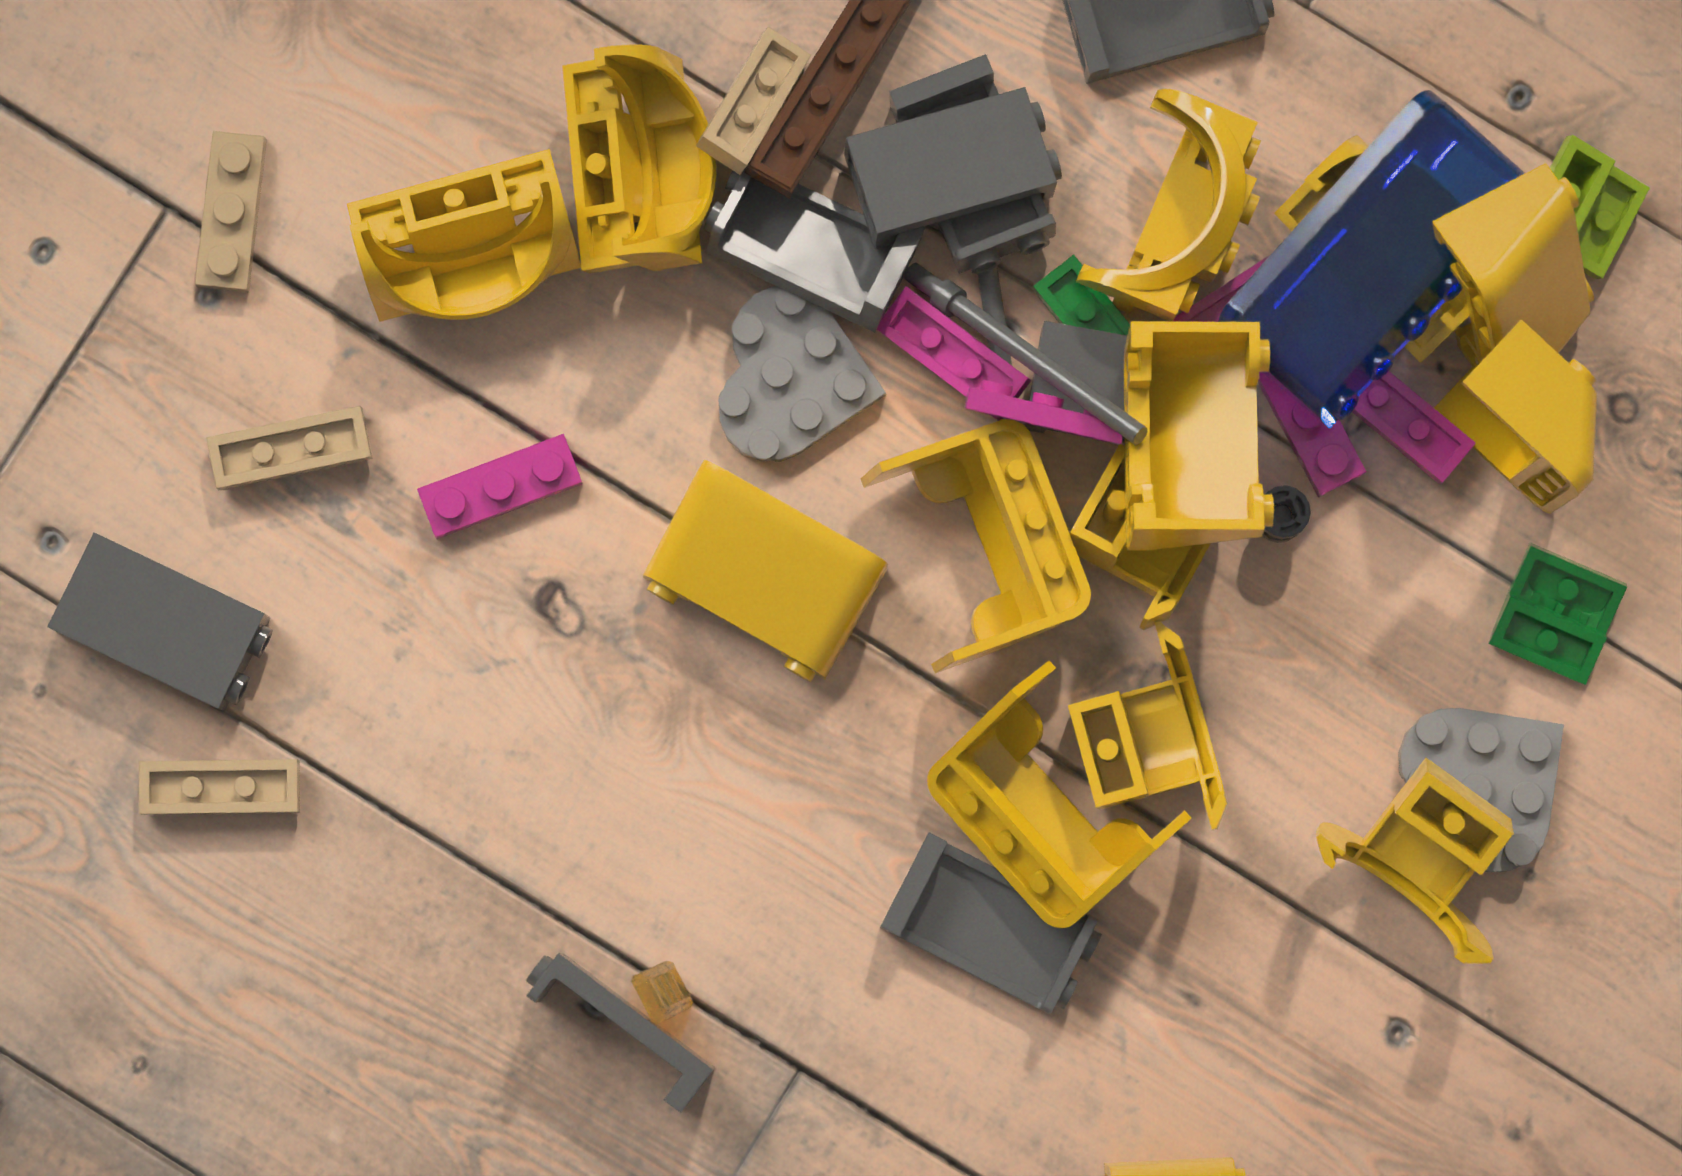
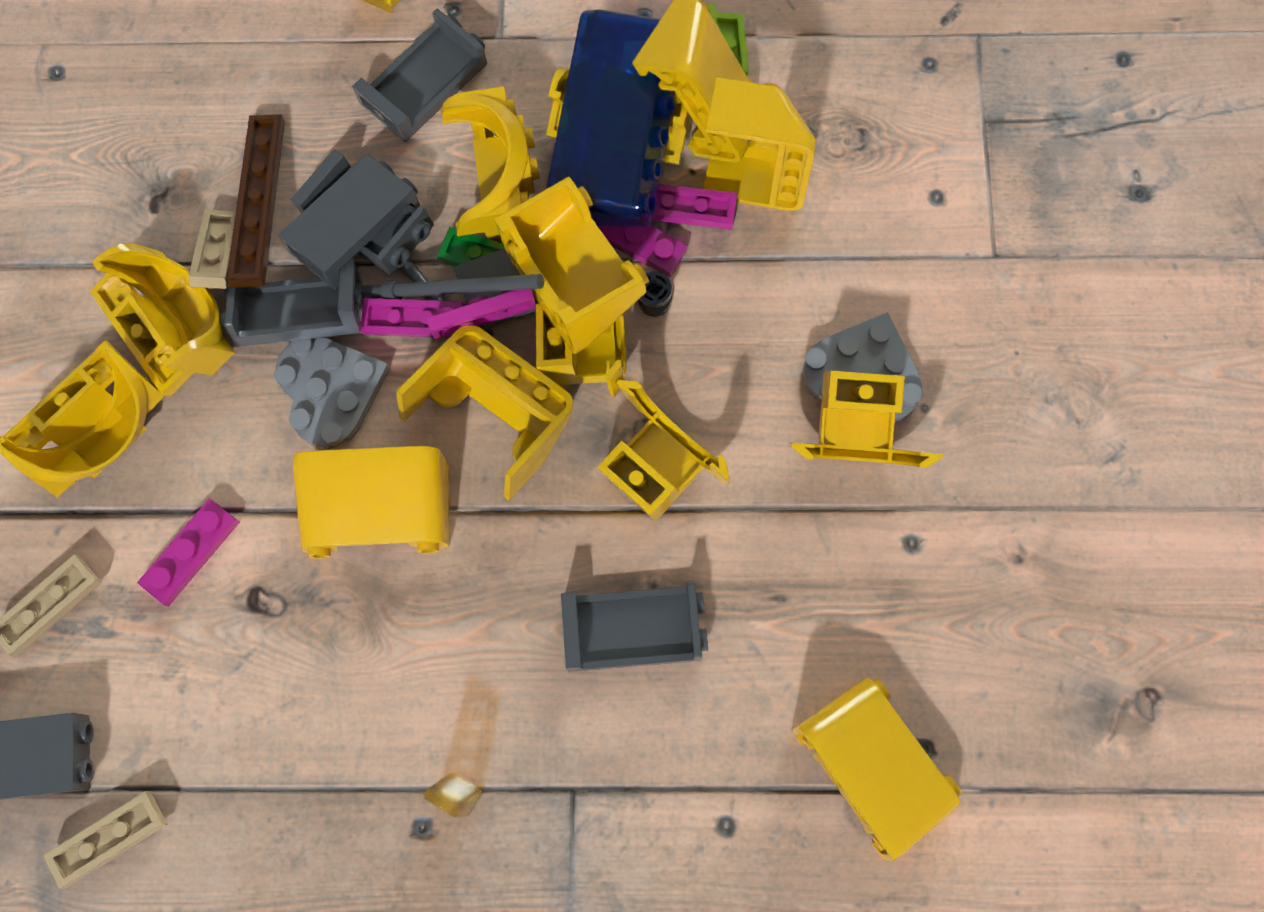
camera: 20 degrees left, 10 degrees down
dark grey panel [526,953,715,1113] -> none
yellow windscreen [927,660,1192,928] -> none
green slope [1488,543,1627,685] -> none

